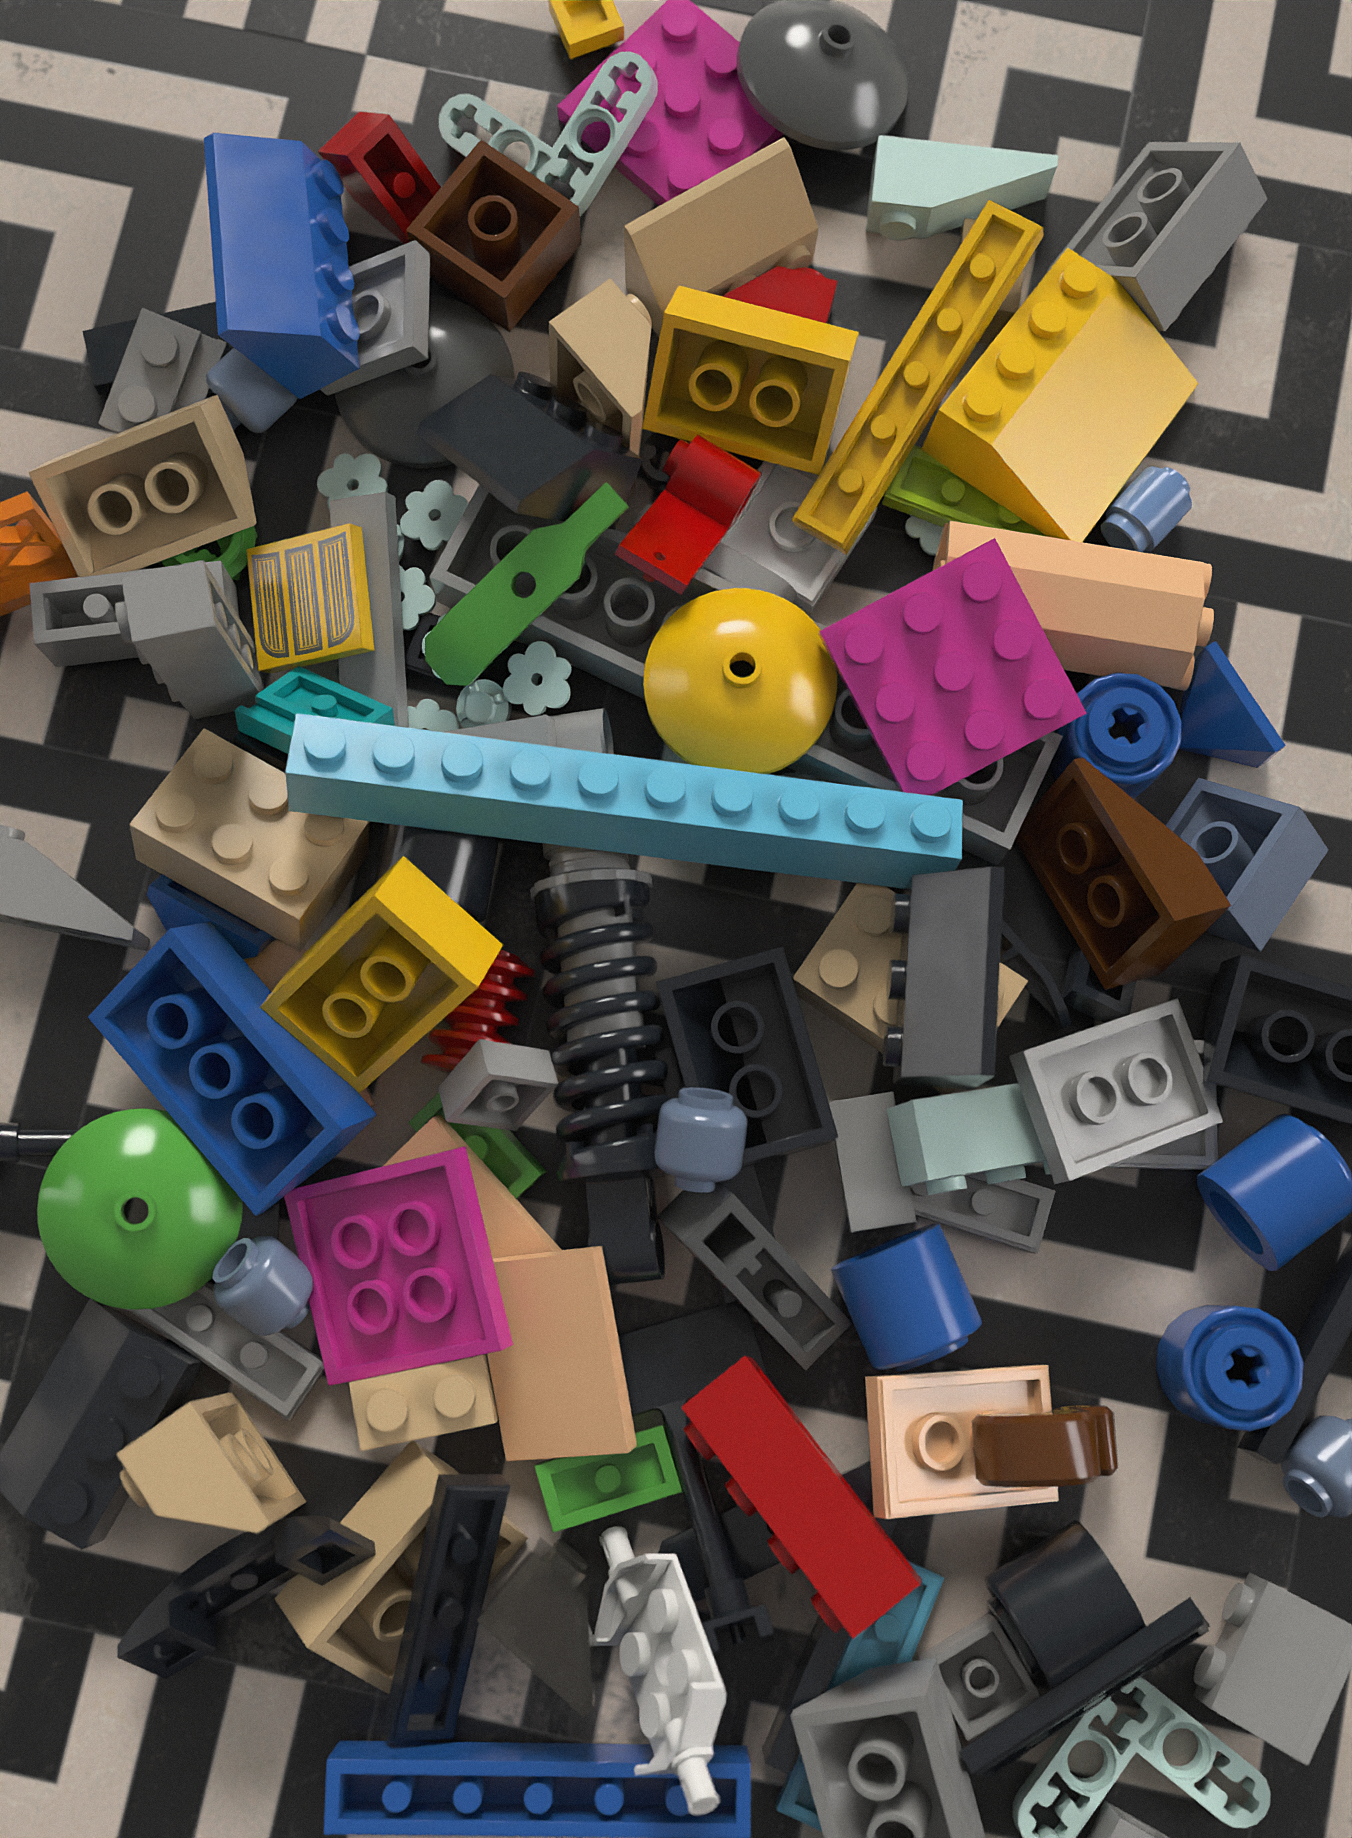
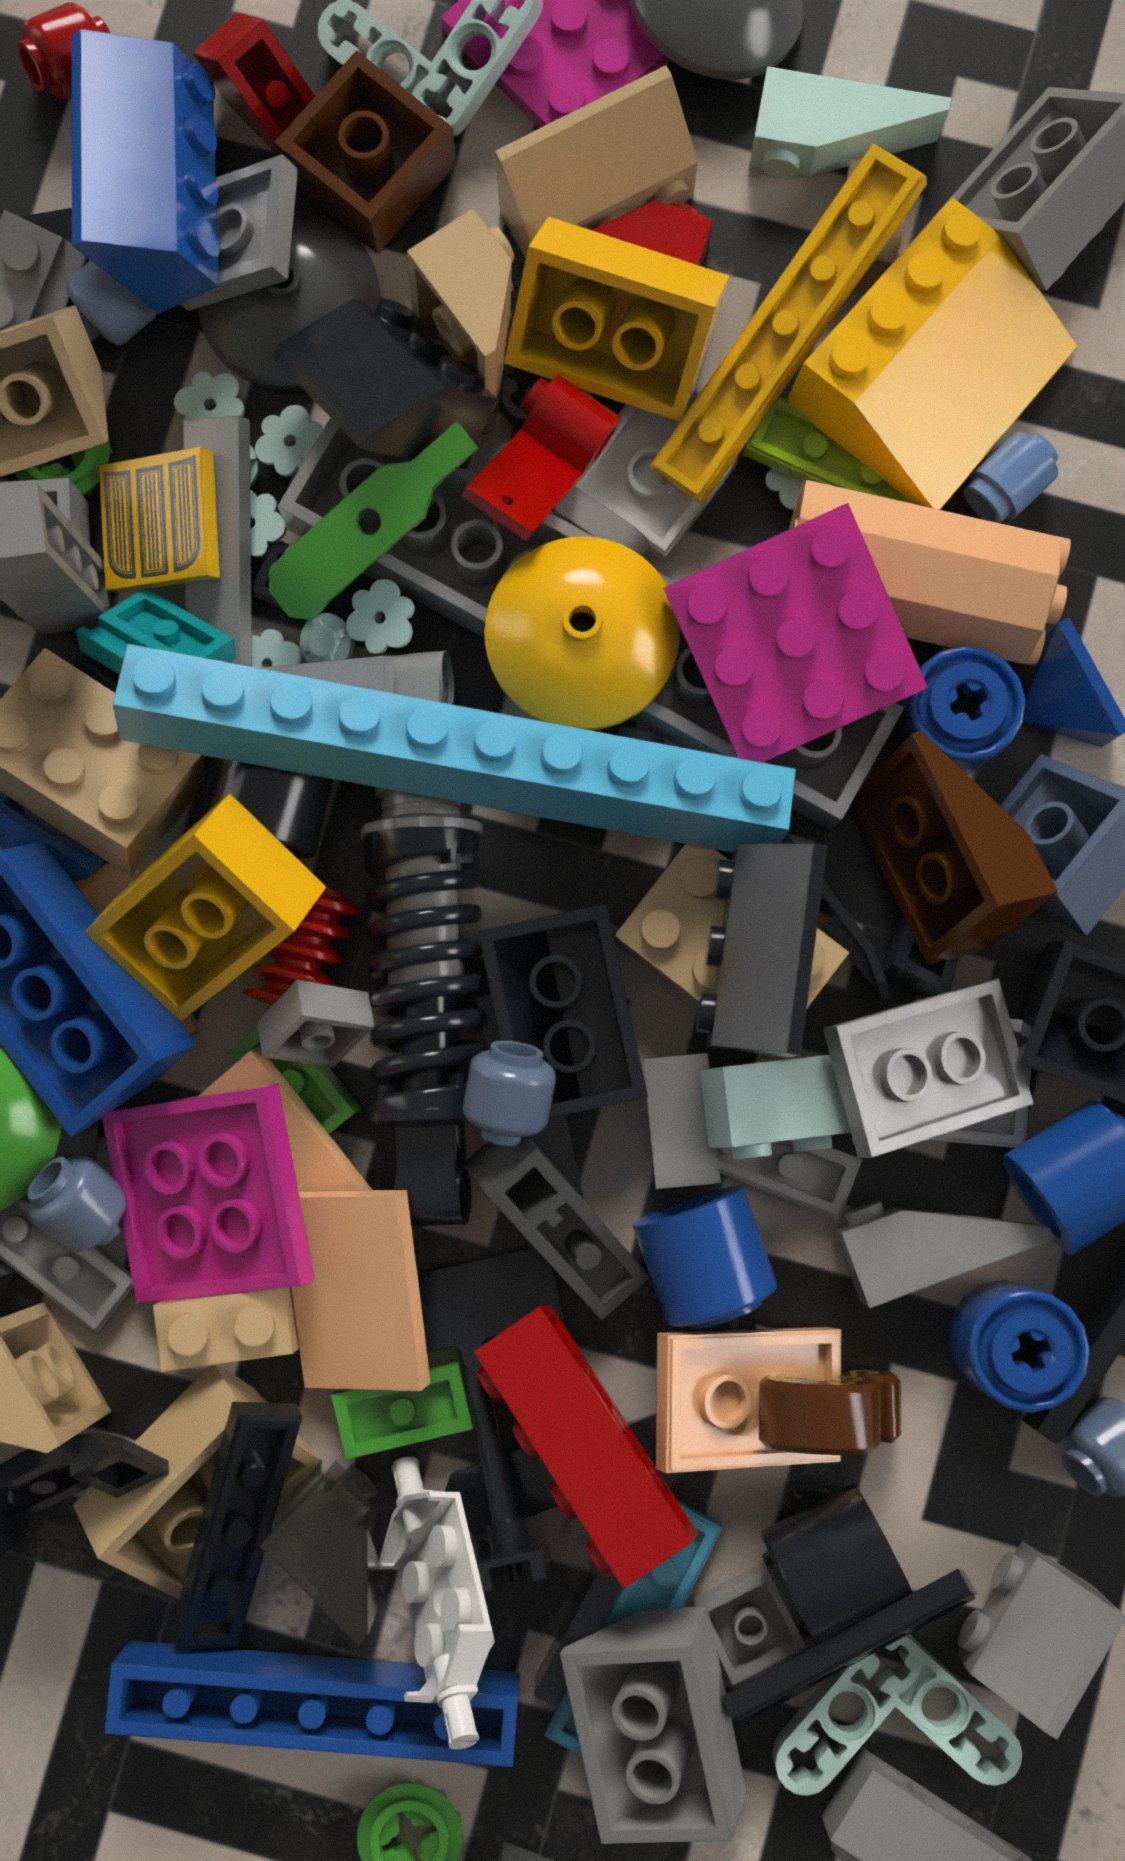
camera: 10 degrees right, 5 degrees up
none -> red head [17,2,110,100]
none -> light grey slope [833,1201,1054,1308]

